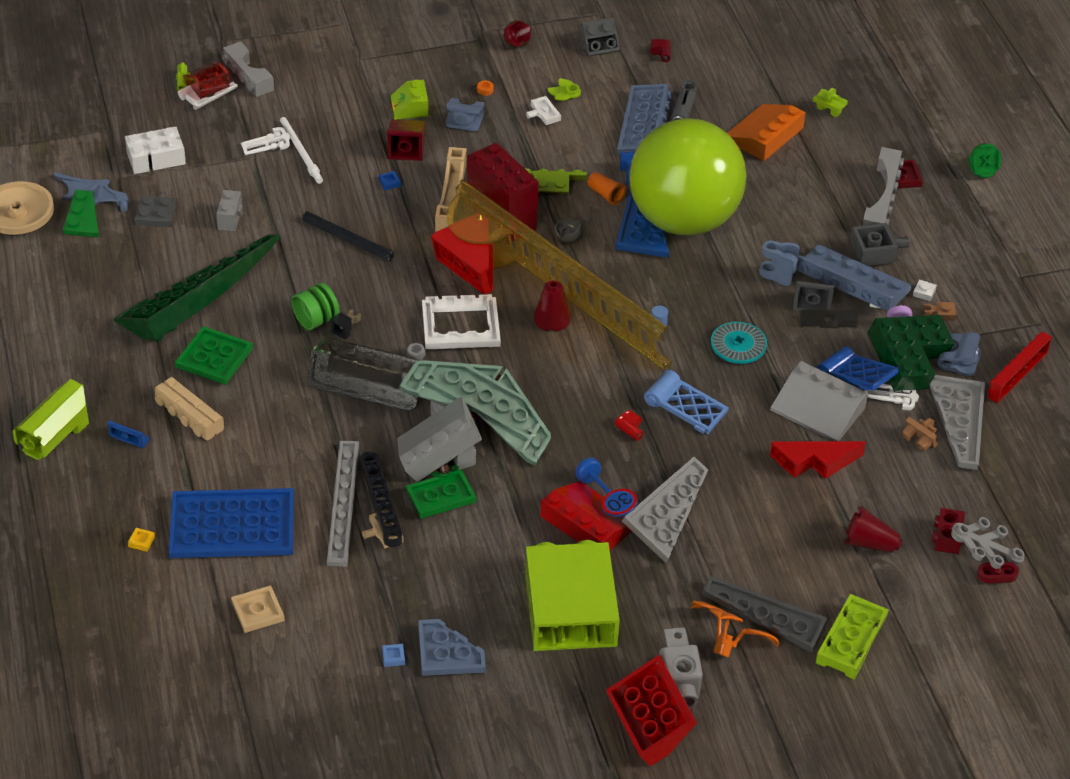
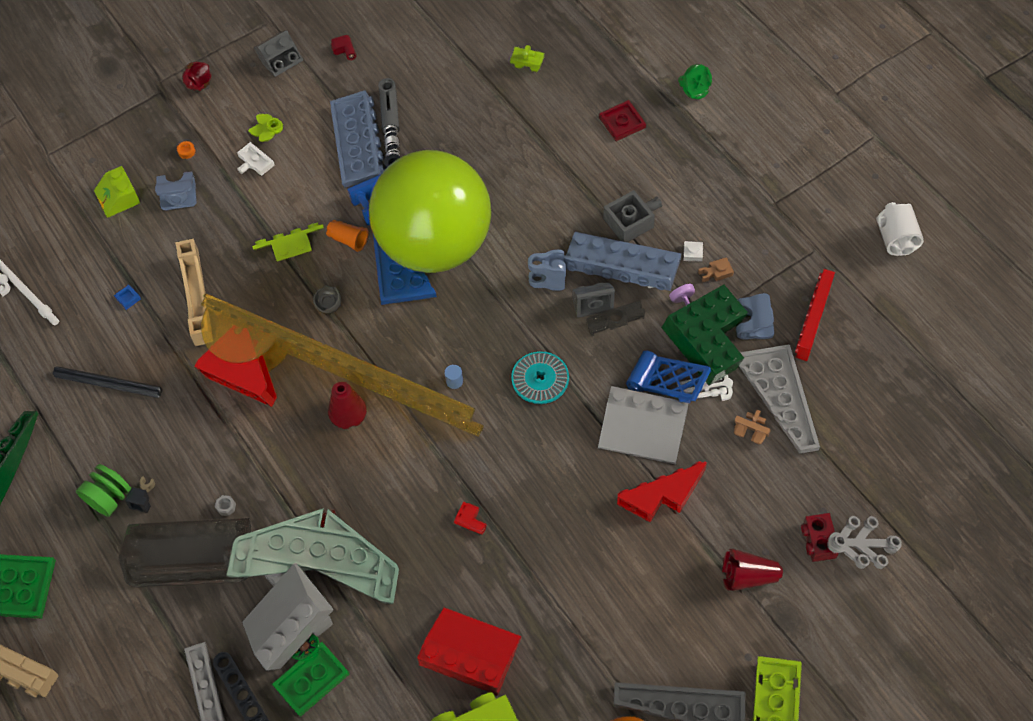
camera: 15 degrees left, 15 degrees up
dark red slope [387,119,426,161] -> none
white hinge [422,294,501,349] -> none
dark red brick [467,142,539,243] -> none
blue piece [575,458,637,517] -> none
light grey wing [622,457,708,563] -> none
medium blue piece [644,370,729,434] -> none
orange slope [727,104,806,161] -> none
light grey arch [862,147,904,226] -> none
dark red plate [977,562,1019,583] -> none

